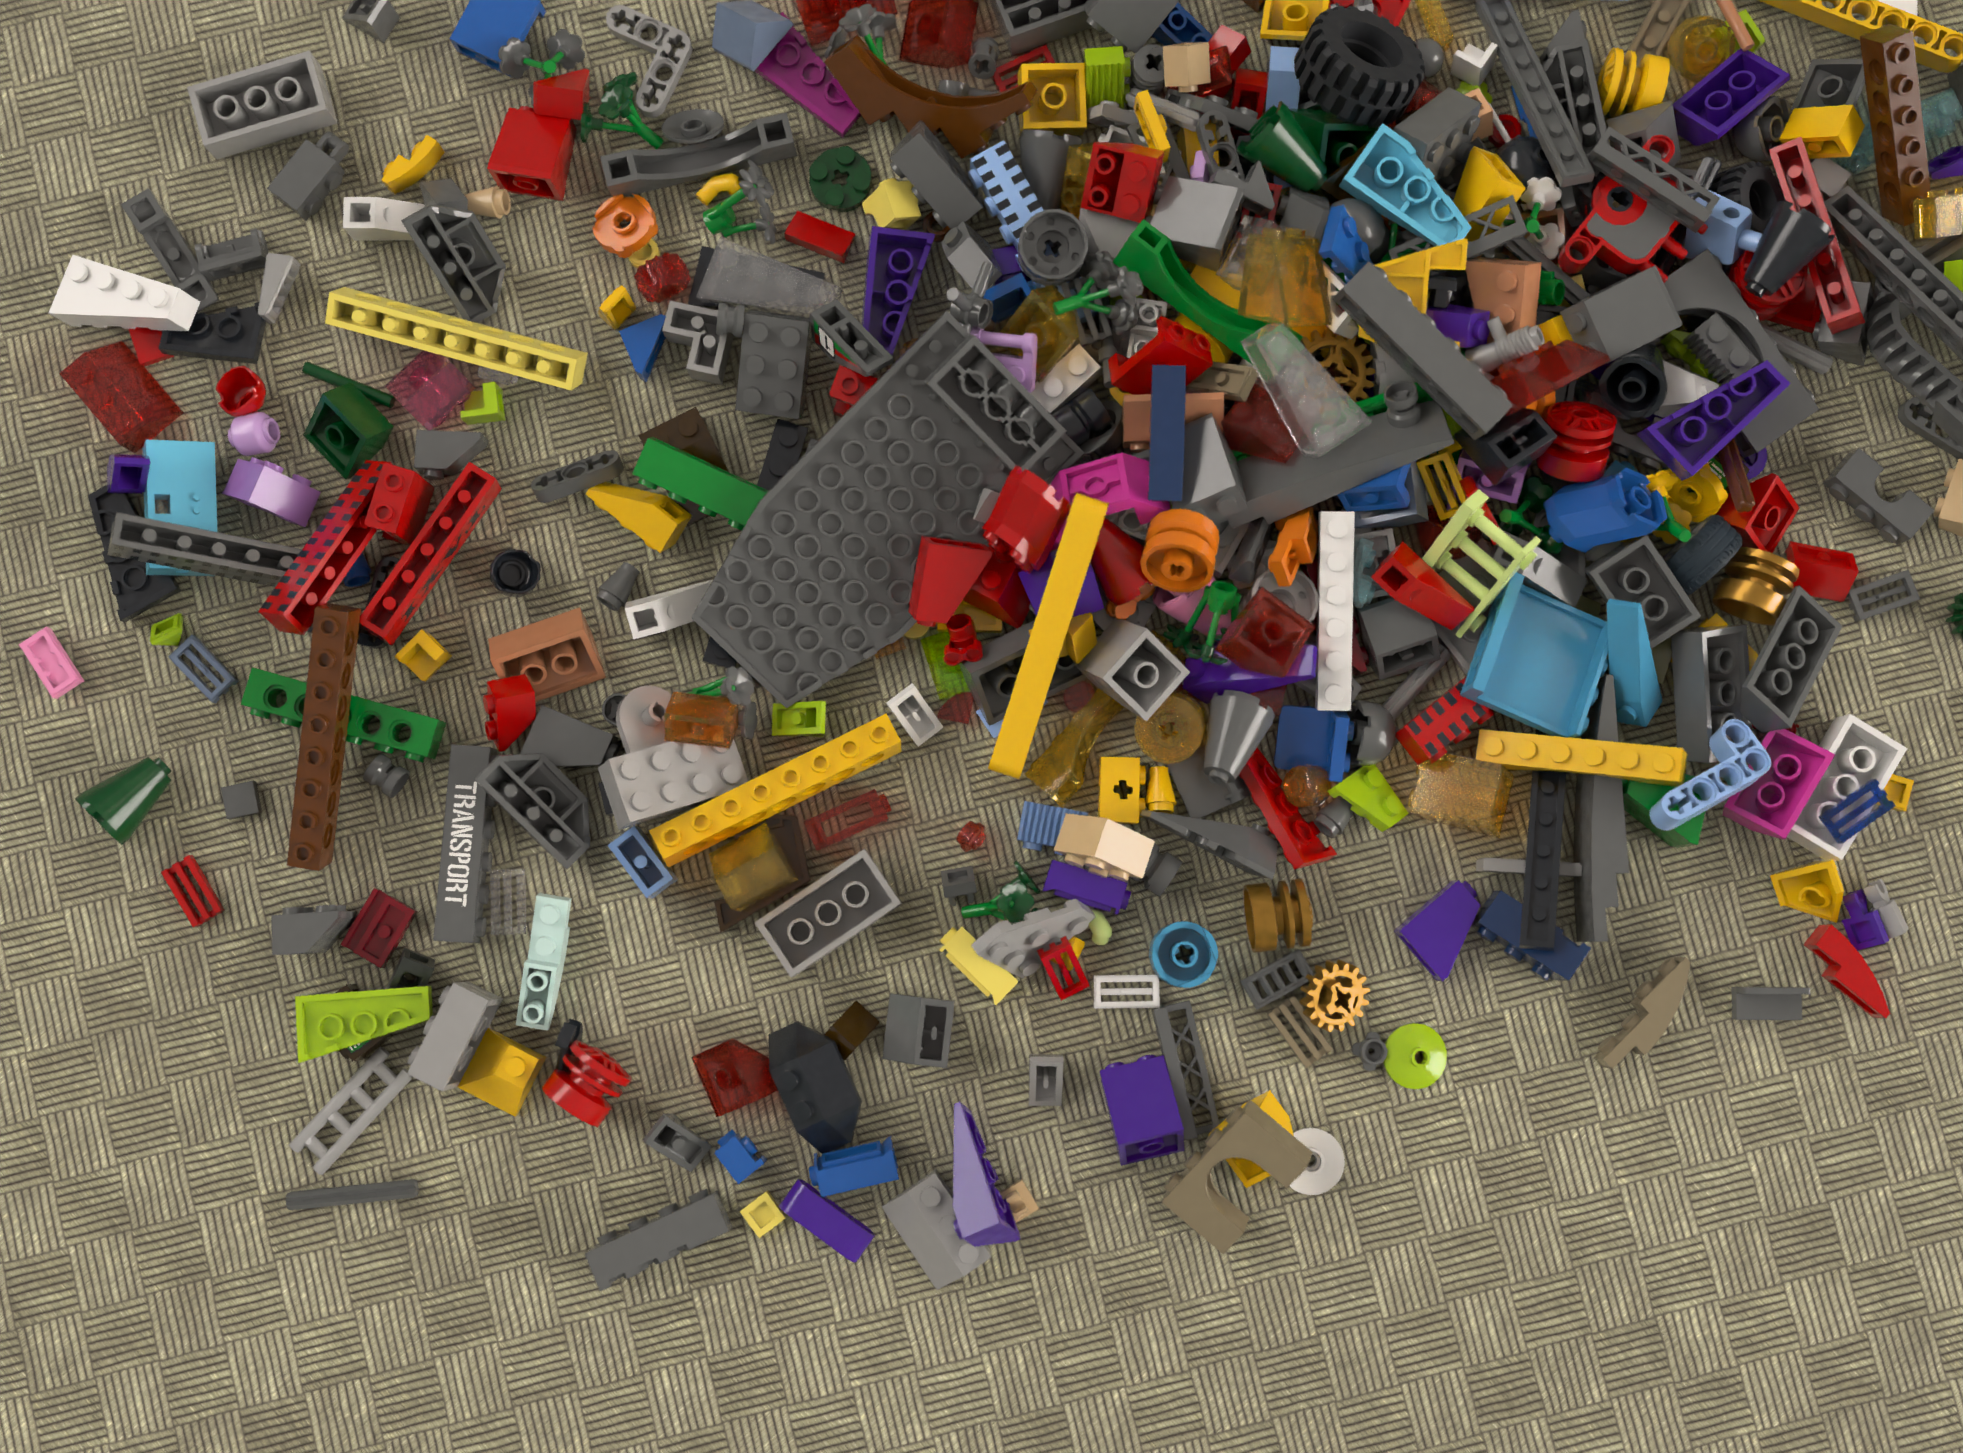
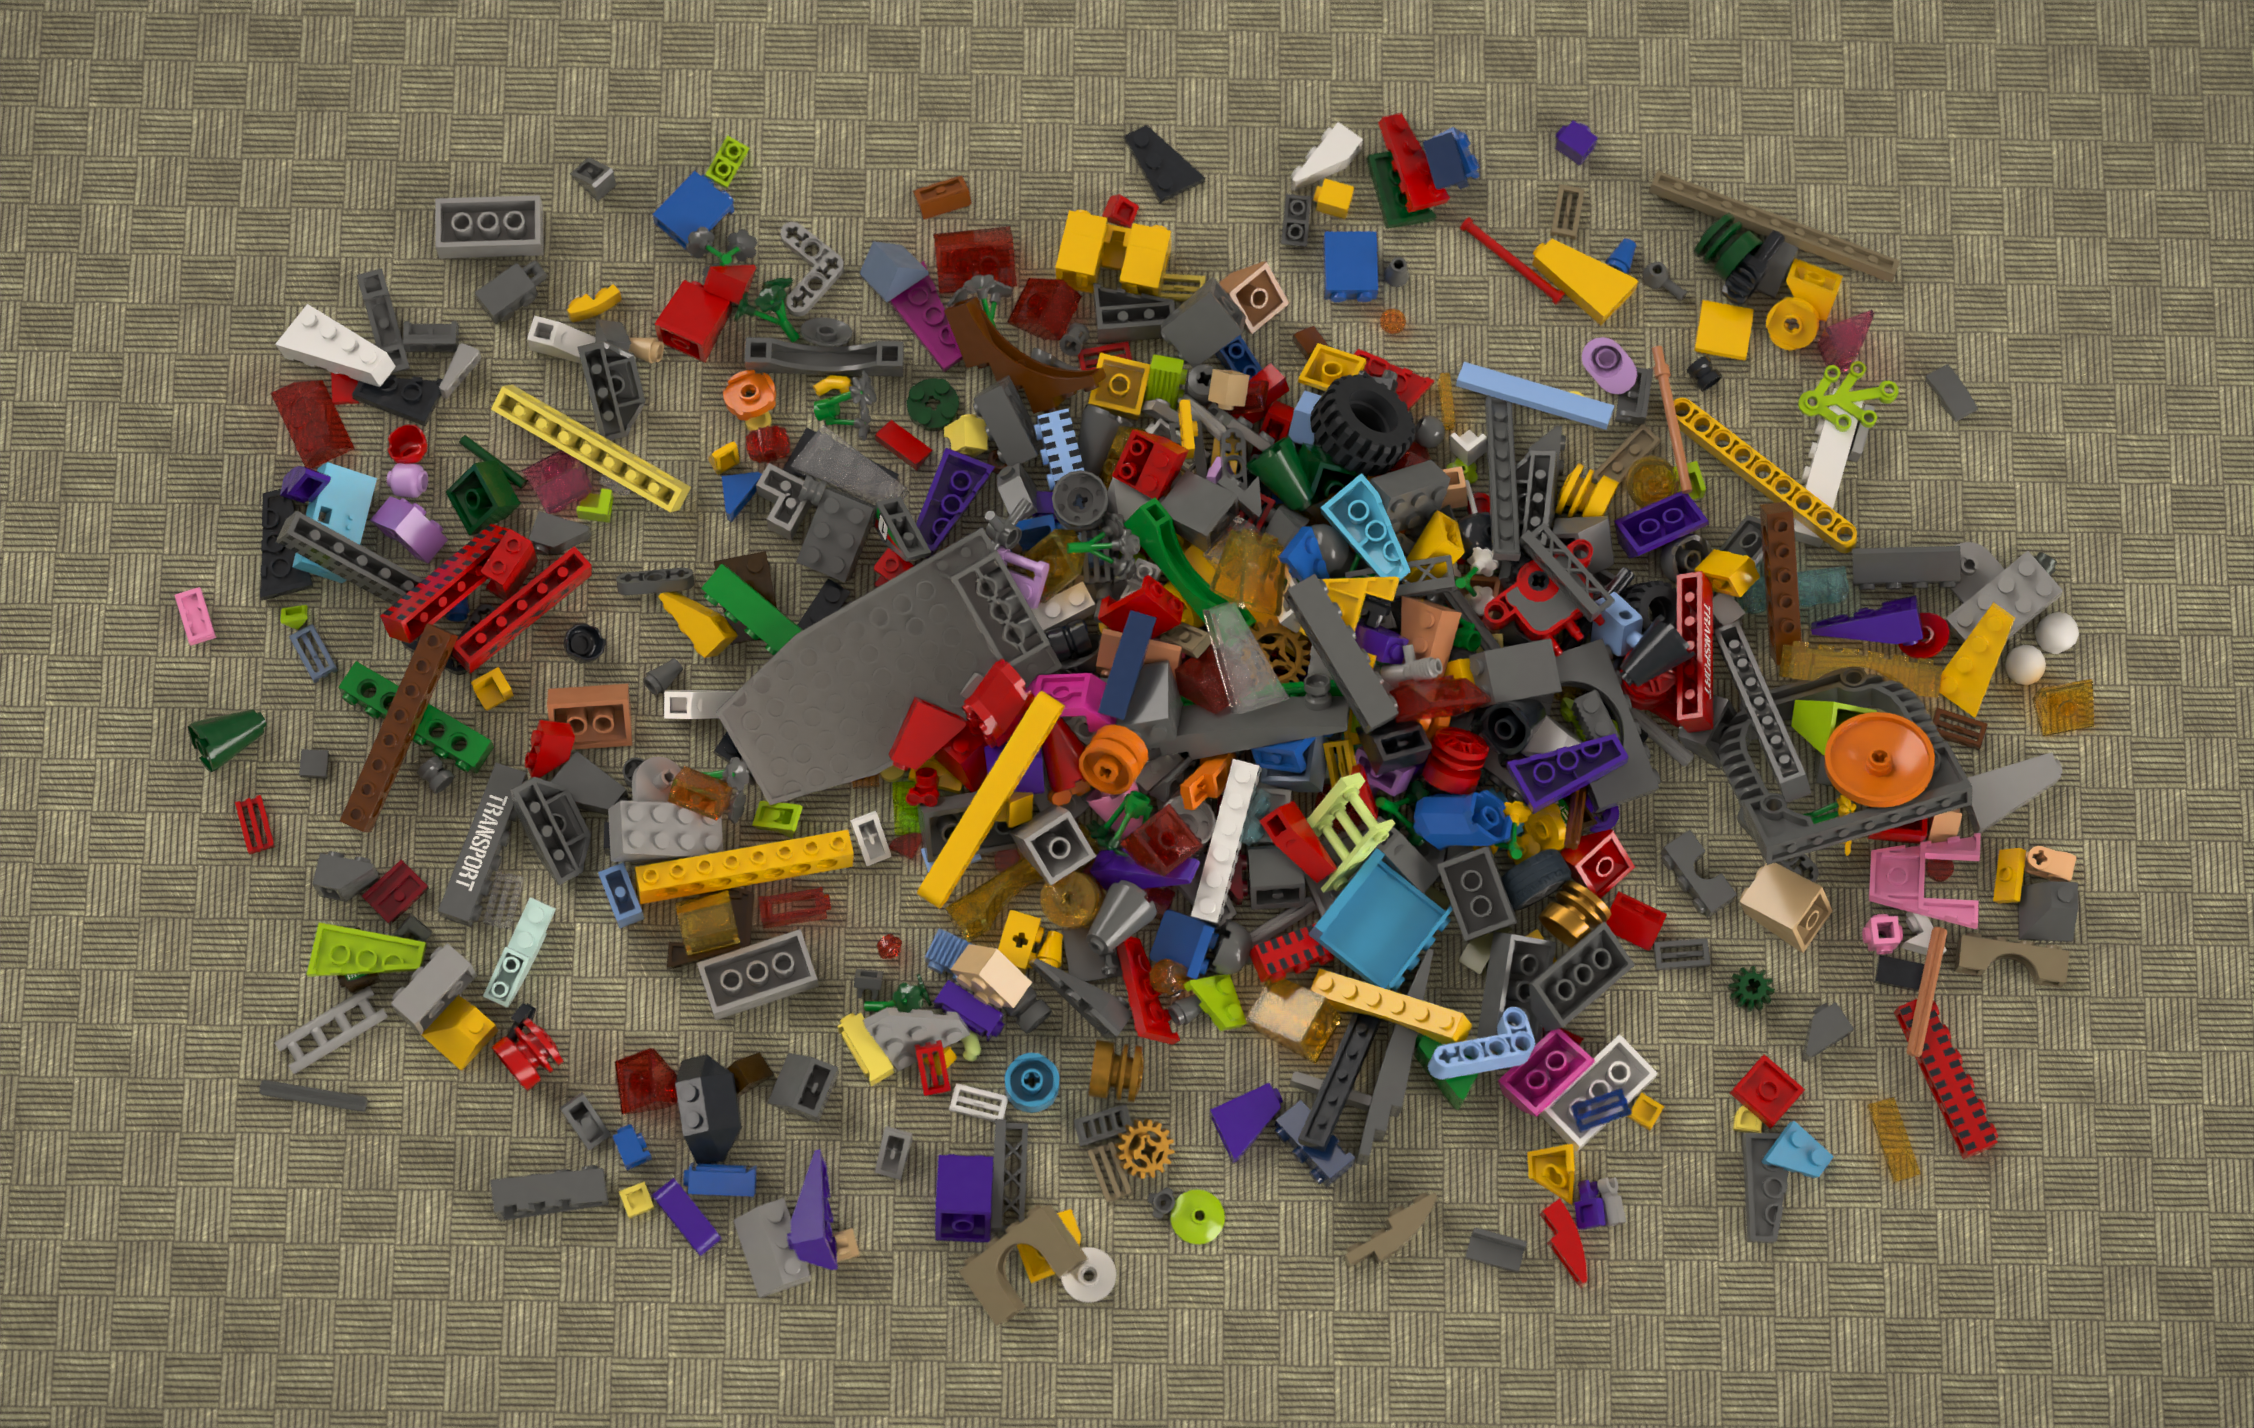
camera: 10 degrees right, 10 degrees down
dark azure slope [1607,599,1662,727] -> none

